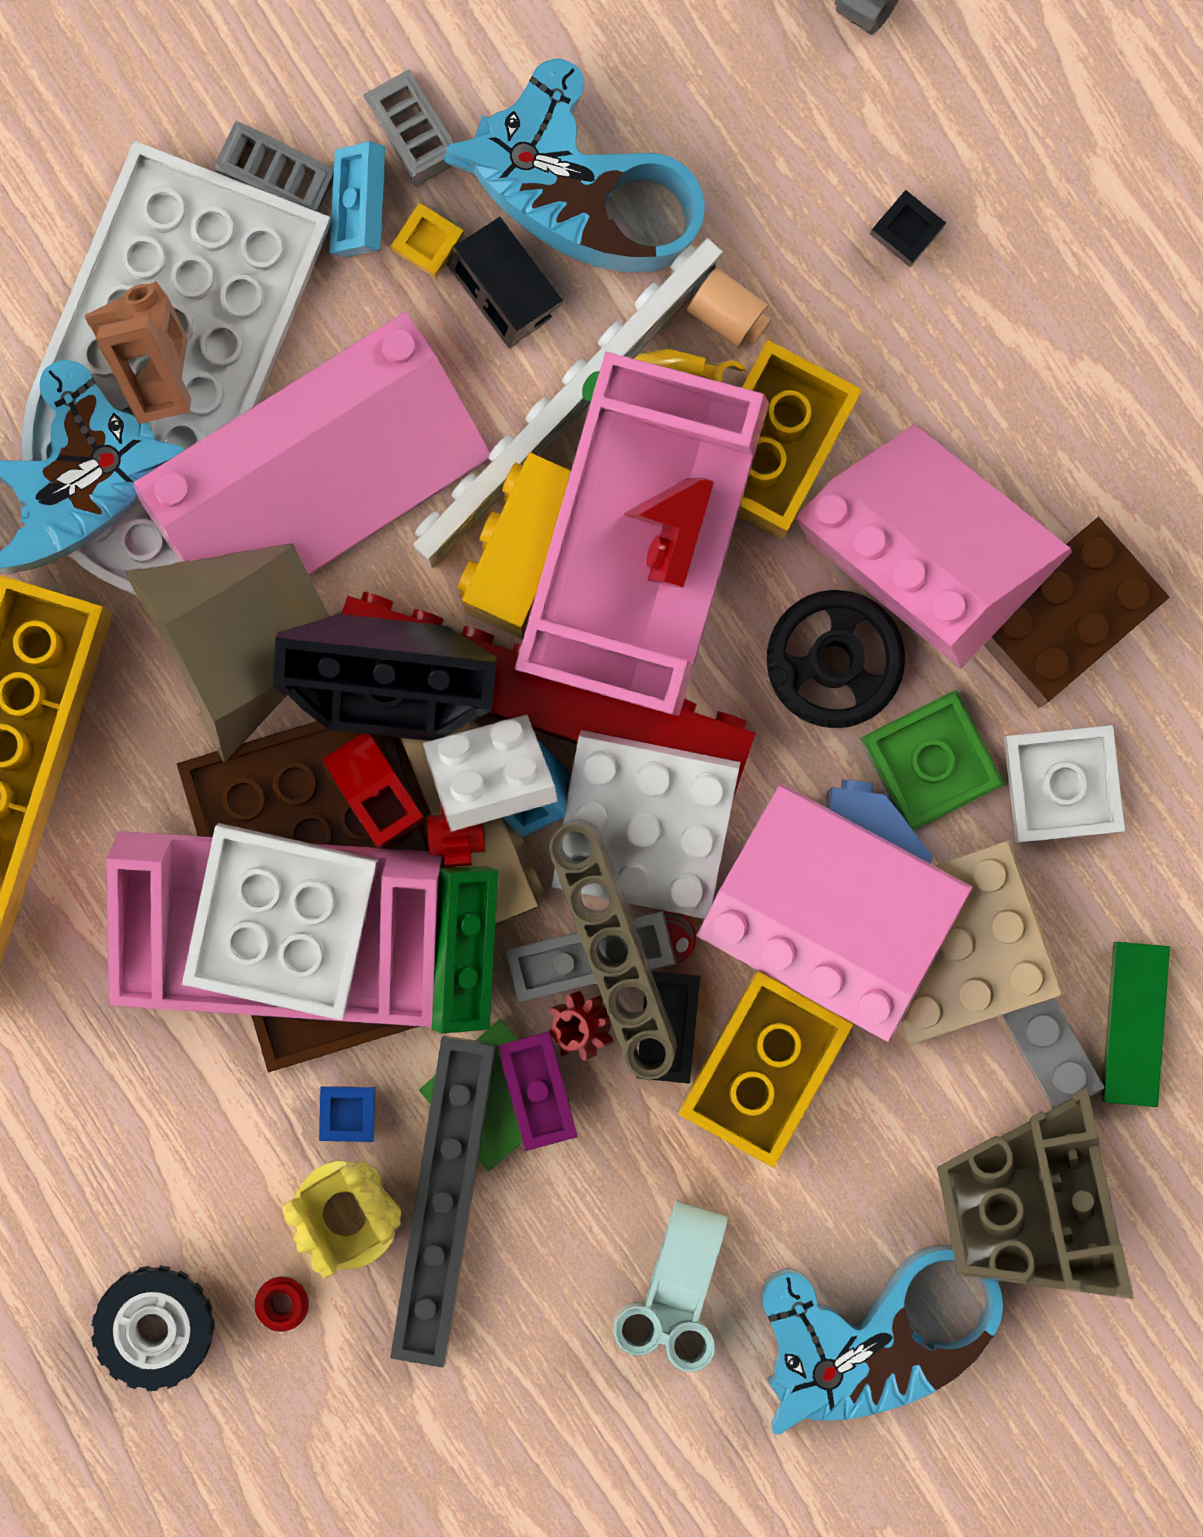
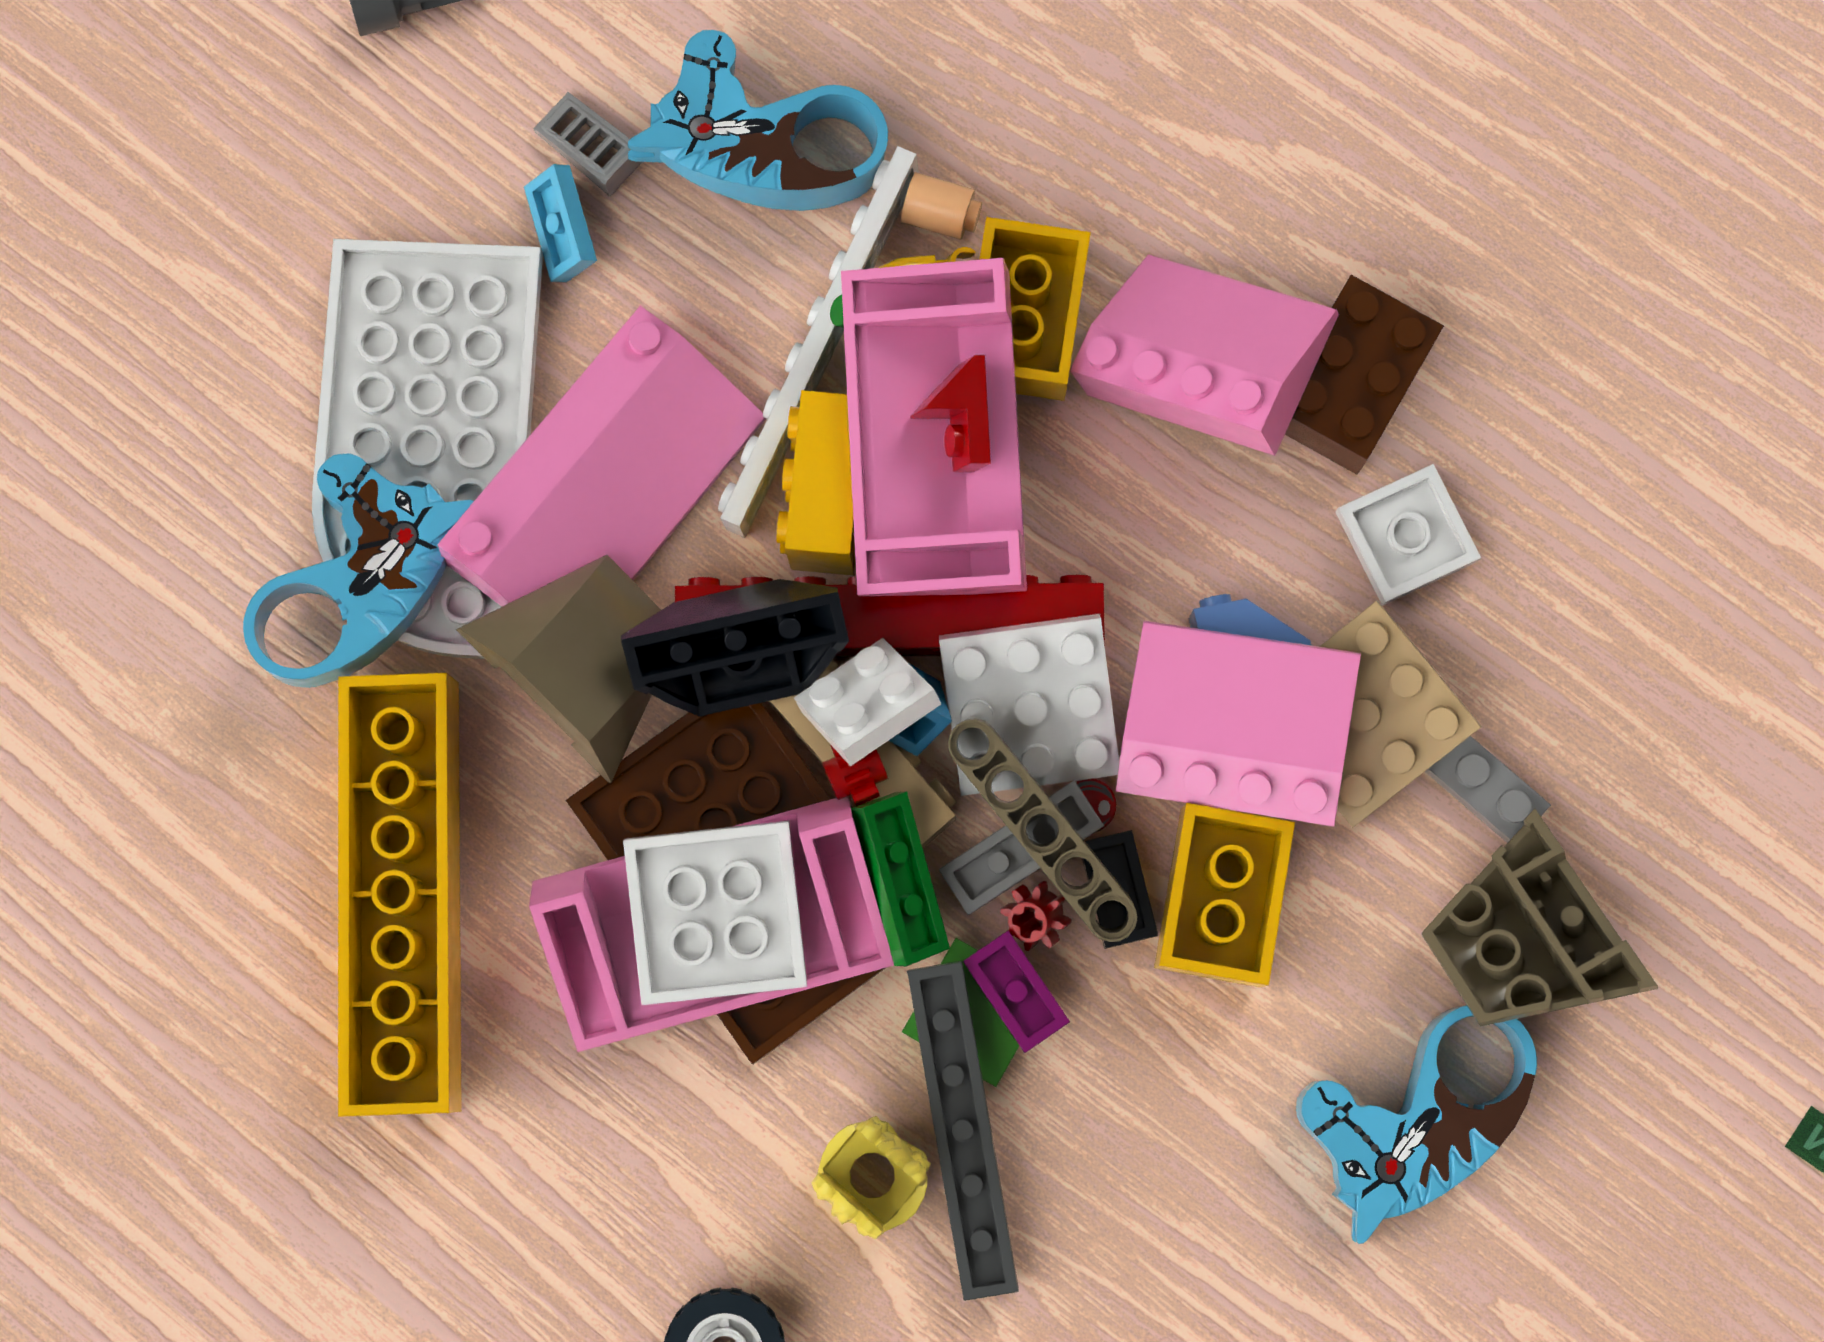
camera: 10 degrees left, 5 degrees down
nougat tile [85,281,192,424] -> none
light grey slope [215,121,334,212] -> none
red plate [254,1276,309,1332] -> none
blue plate [319,1086,376,1142] -> none
red slope [322,733,427,849] -> none
yellow plate [391,202,465,279] -> none
black hinge [447,217,563,349] -> none
light aqua piece [613,1200,728,1372] -> none
black wheel [766,590,905,728] -> none
bright green tile [860,690,1005,831] -> none
black plate [870,189,946,268] -> none
green tile [1101,942,1170,1107] -> none

